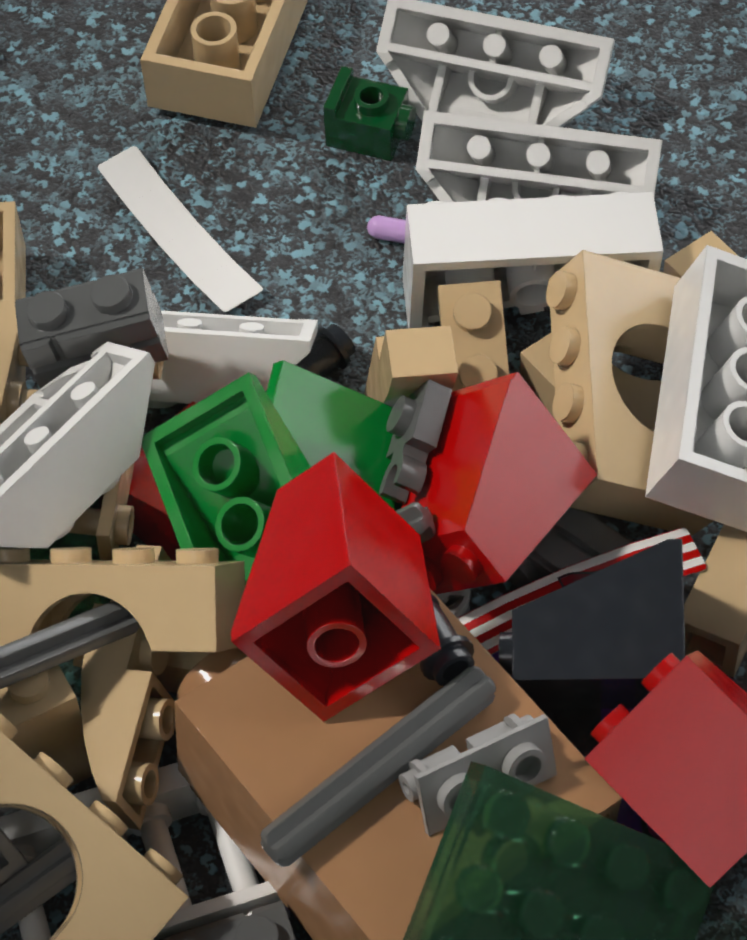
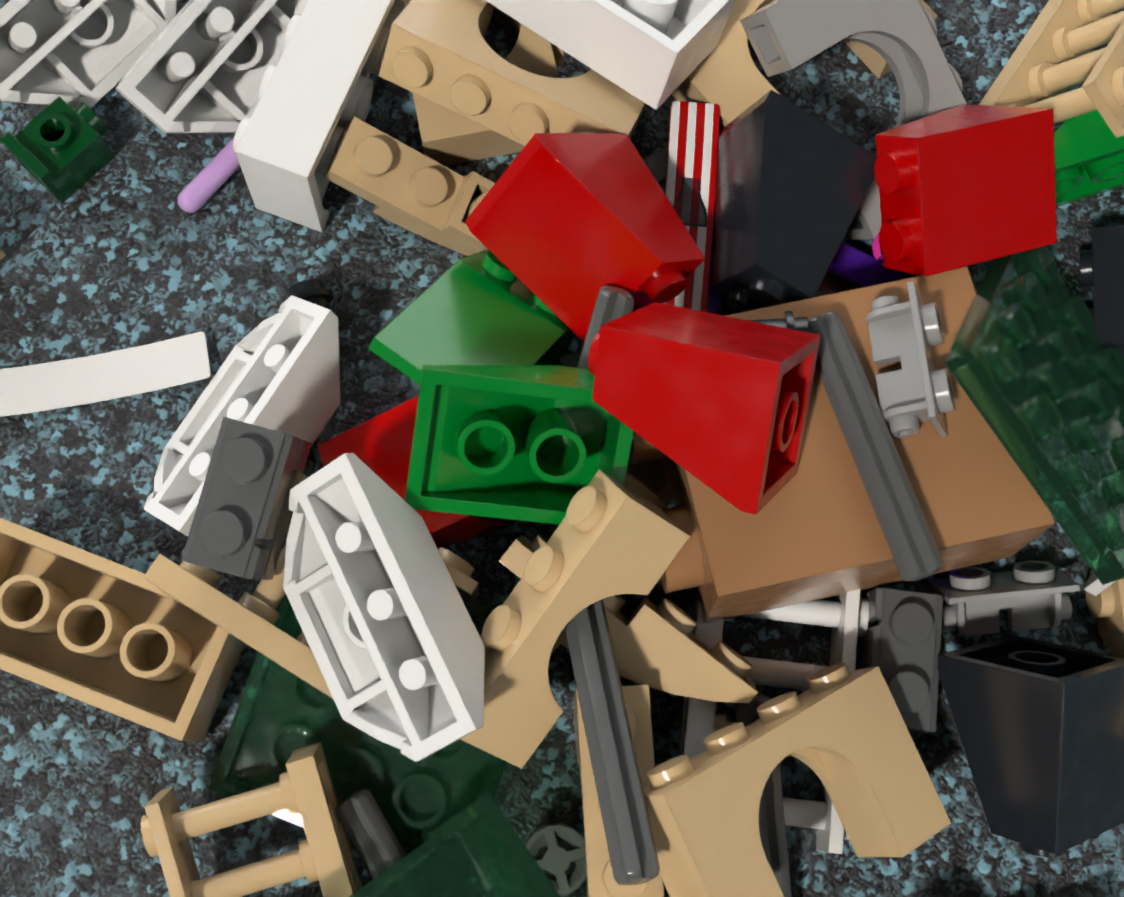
camera: 70 degrees left, 20 degrees up
tan slope [364,325,458,407] -> none
dark grey plate [379,379,452,505] -> none

